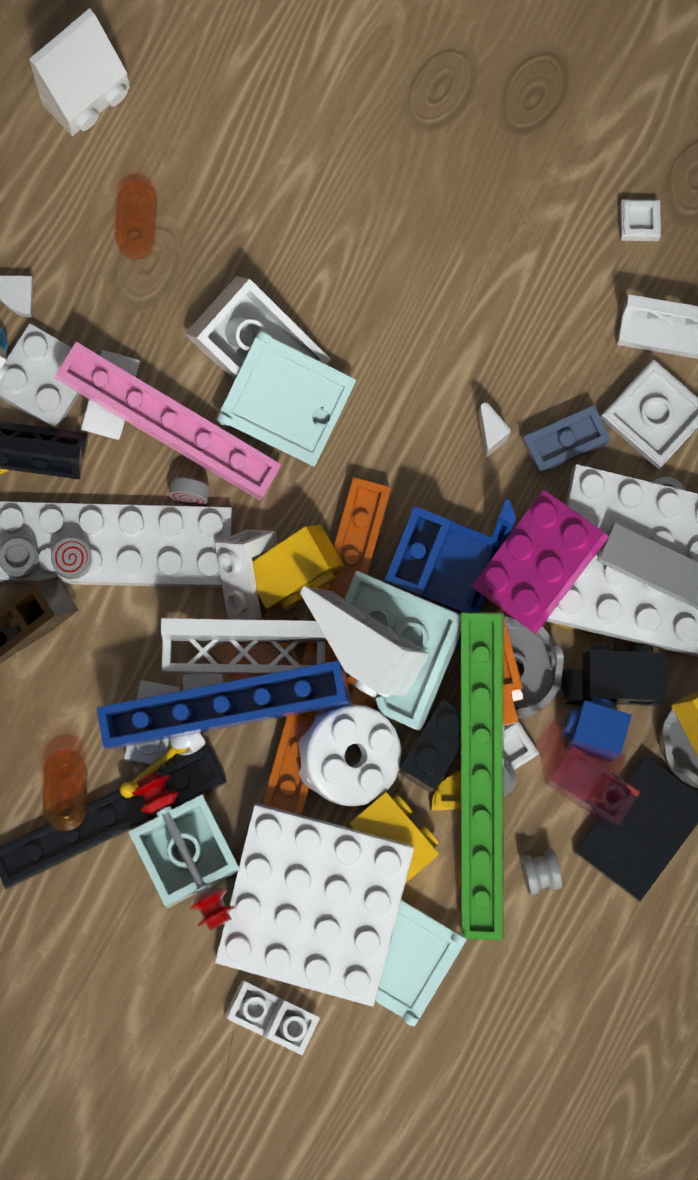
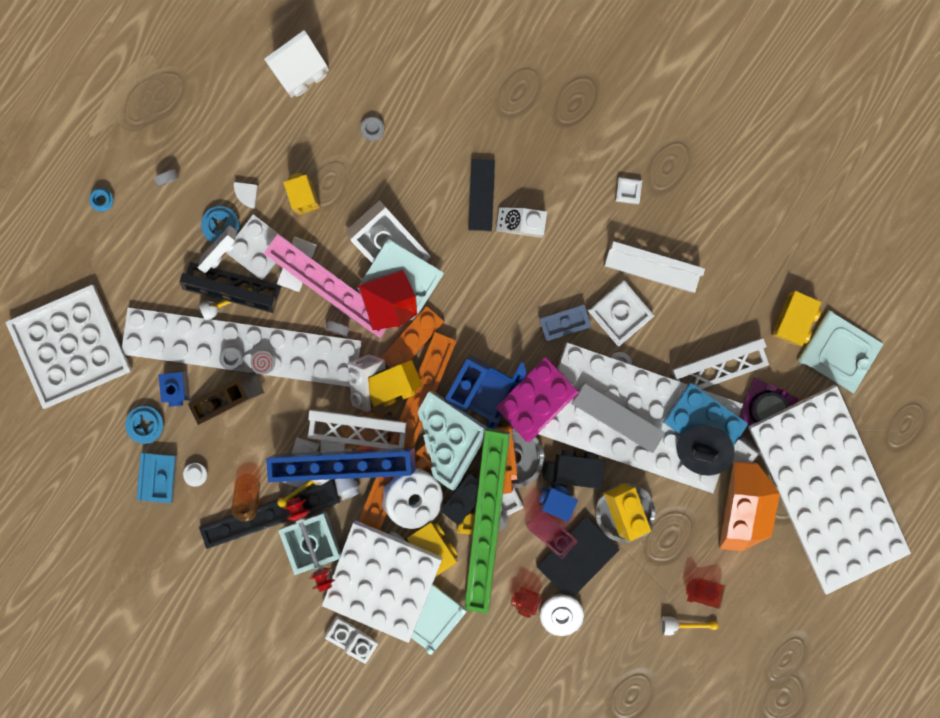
camera: 15 degrees right, 10 degrees up
clear orange plate [115,181,157,260] -> none
white slope [300,586,430,698] -> none
white slope [478,402,511,458] -> none
light grey wheel [520,849,562,895] -> none
none -> yellow brick [283,173,321,215]
none -> white cone [335,478,360,500]
none -> red slope [358,270,417,330]
none -> light grey tile [361,116,385,141]
none -> orange plate [381,306,444,368]
none -> black tile [469,159,495,232]
none -> white slope [496,207,547,238]
none -> clear red plate [510,586,543,618]
none -> white wheel [540,594,584,636]

